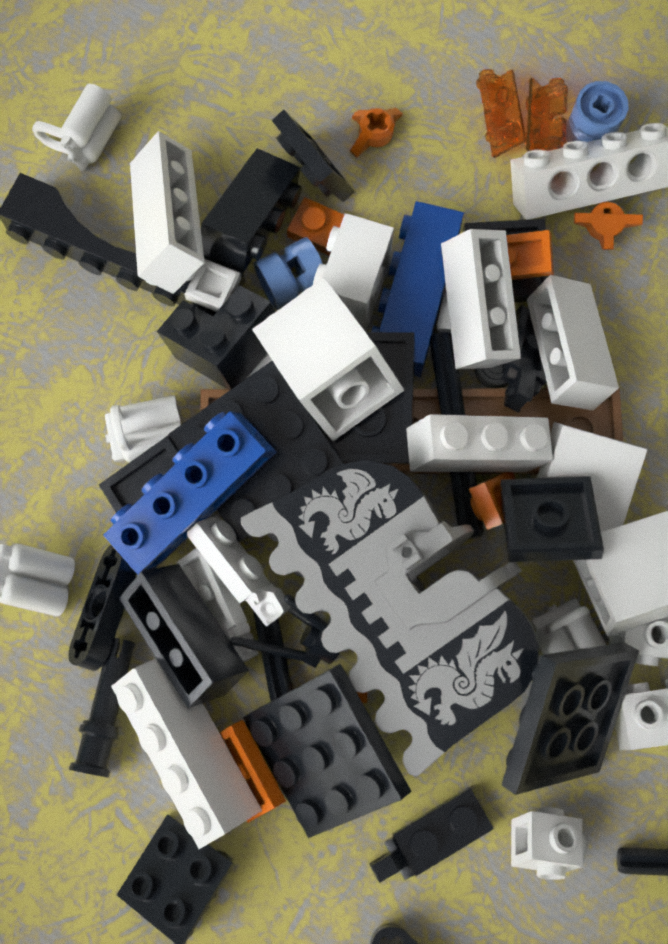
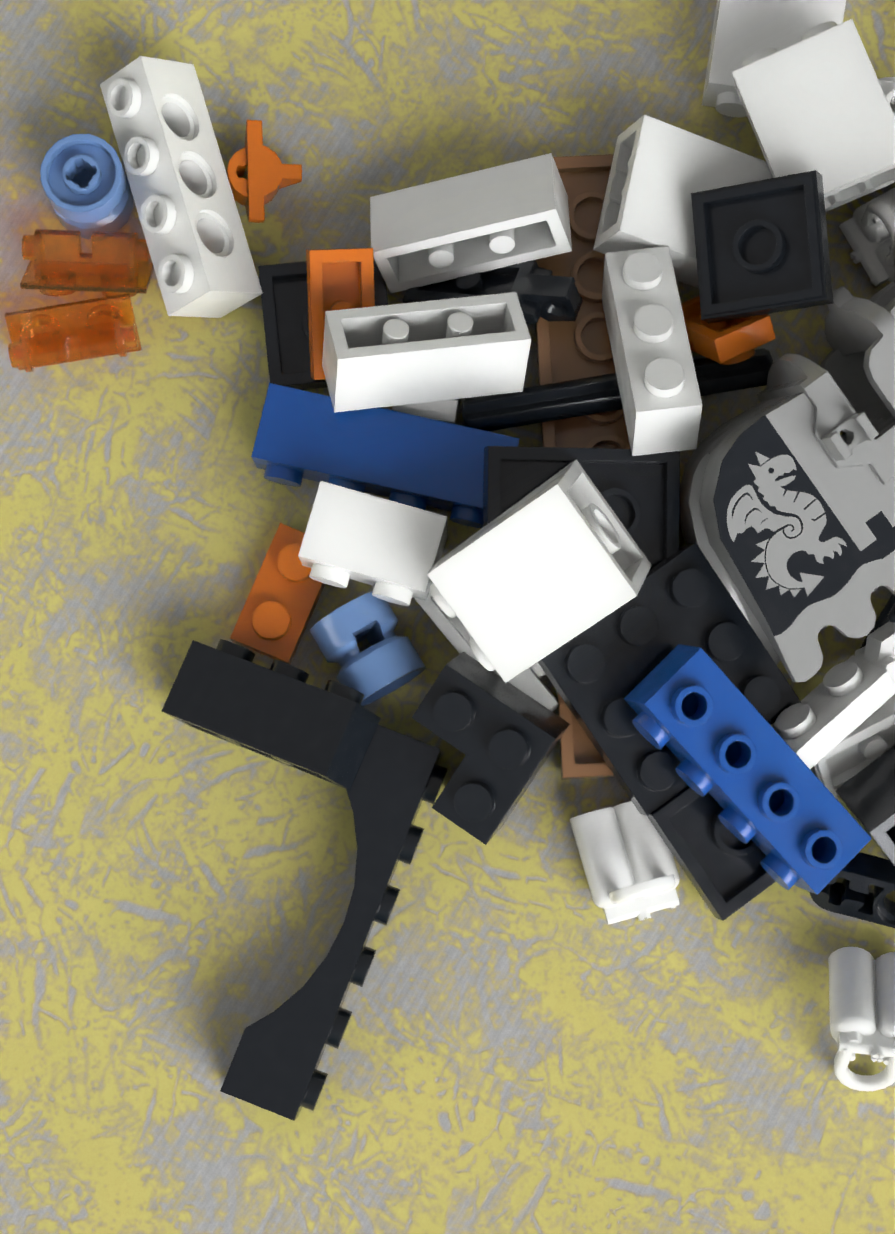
camera: 90 degrees left, 5 degrees up
white piece [32,83,122,171] -> none
white brick [130,131,205,294] -> none
white tile [184,259,241,312] -> none
black plate [272,110,355,202] -> none
orange piece [350,108,403,158] -> none

